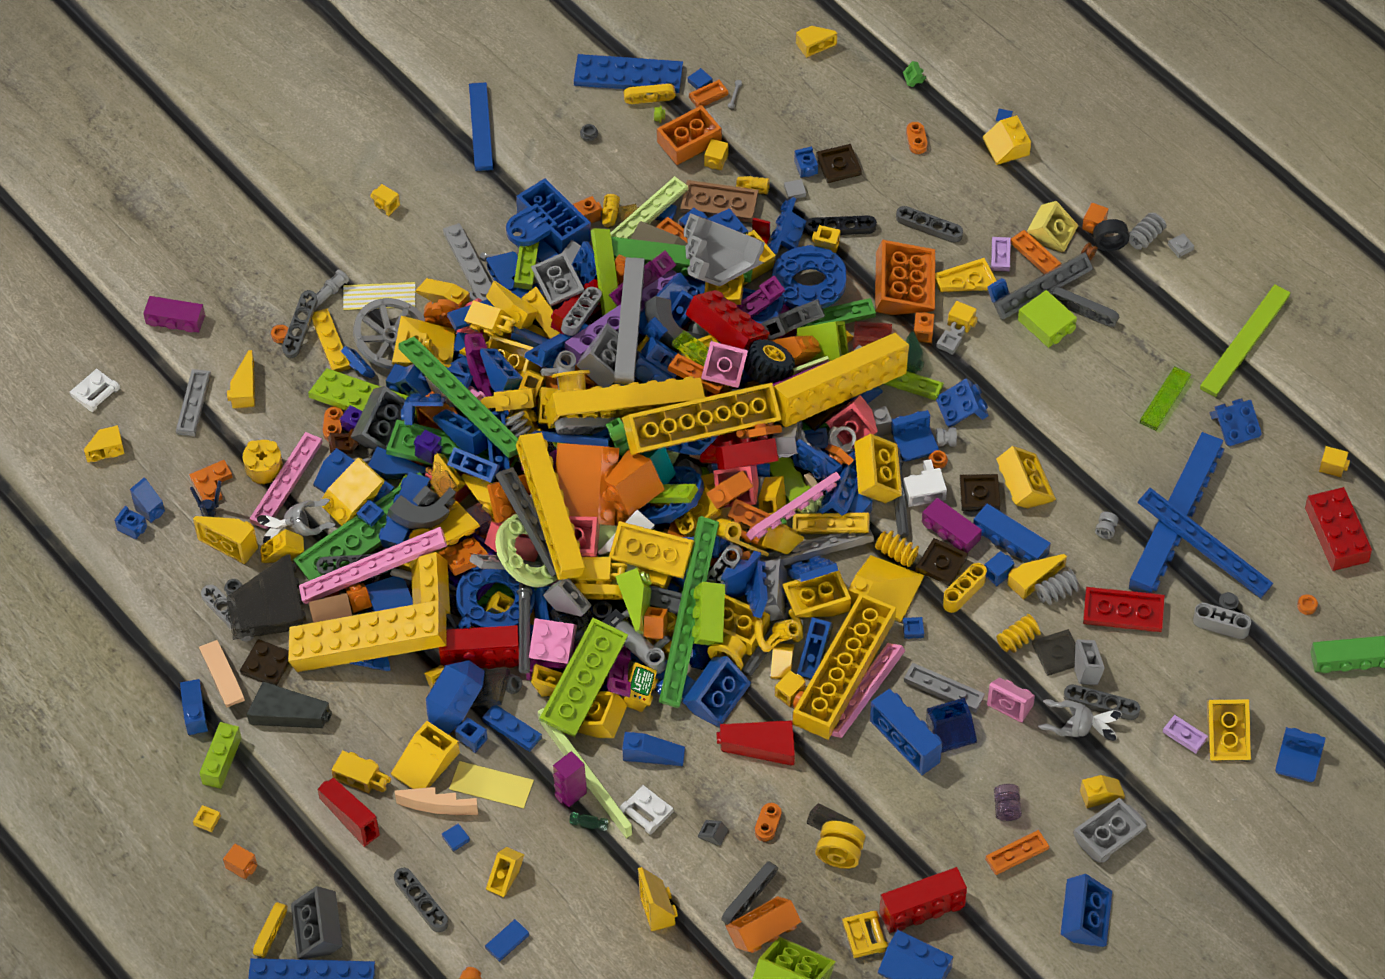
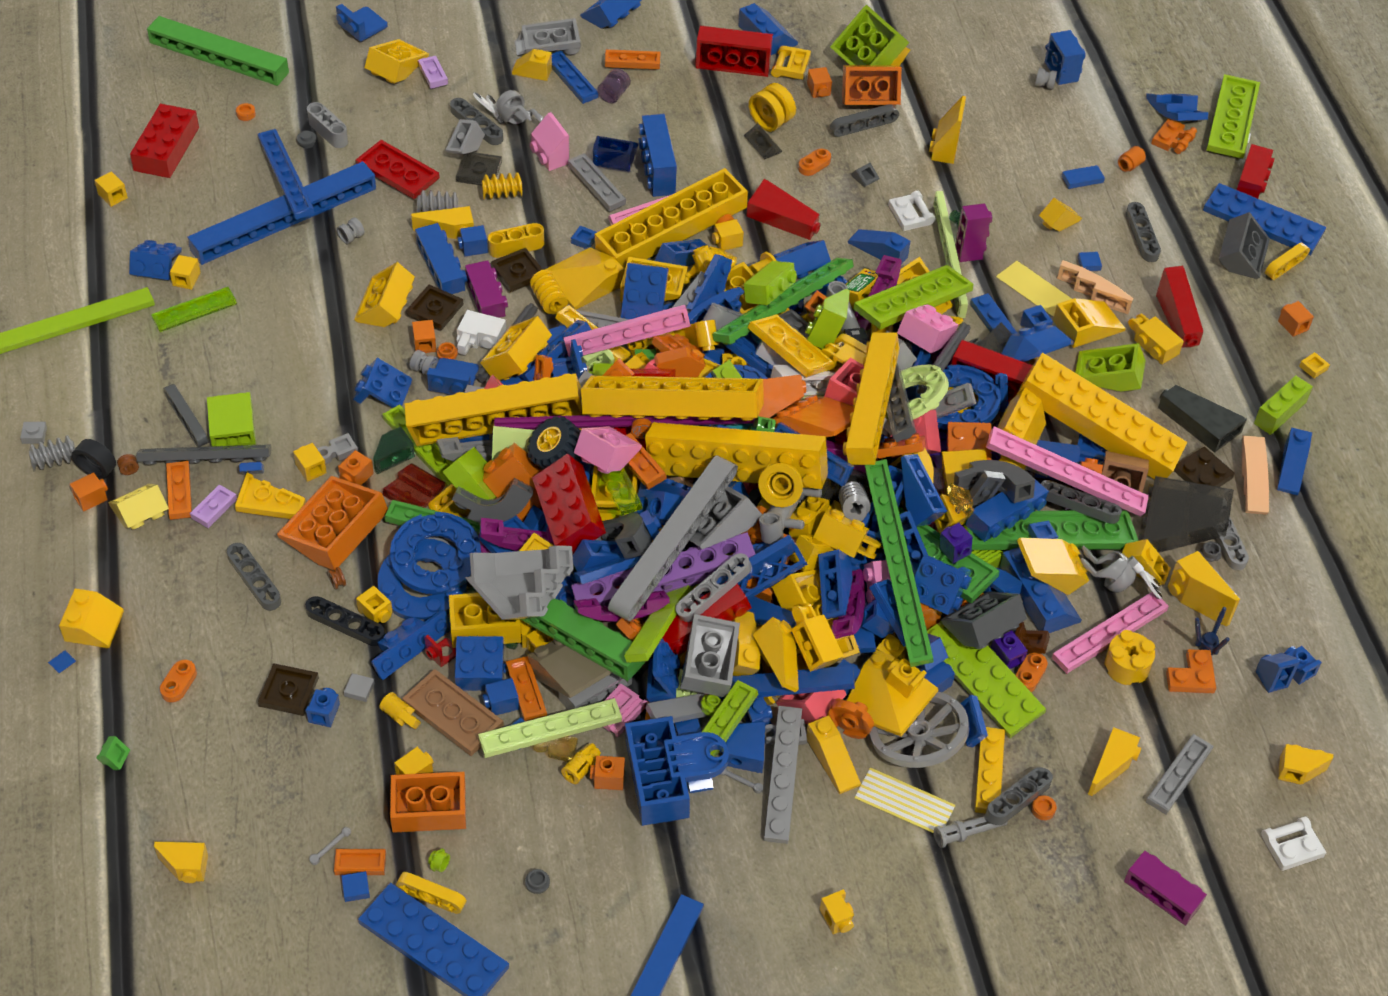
camera: 155 degrees left, 5 degrees down
none -> yellow brick [170,255,201,290]
none -> dark orange bush [328,567,346,590]
none -> orange brick [412,320,437,353]
none -> blue tile [552,50,599,104]
none -> orange brick [807,67,832,98]
none -> lime slope [1075,343,1146,392]

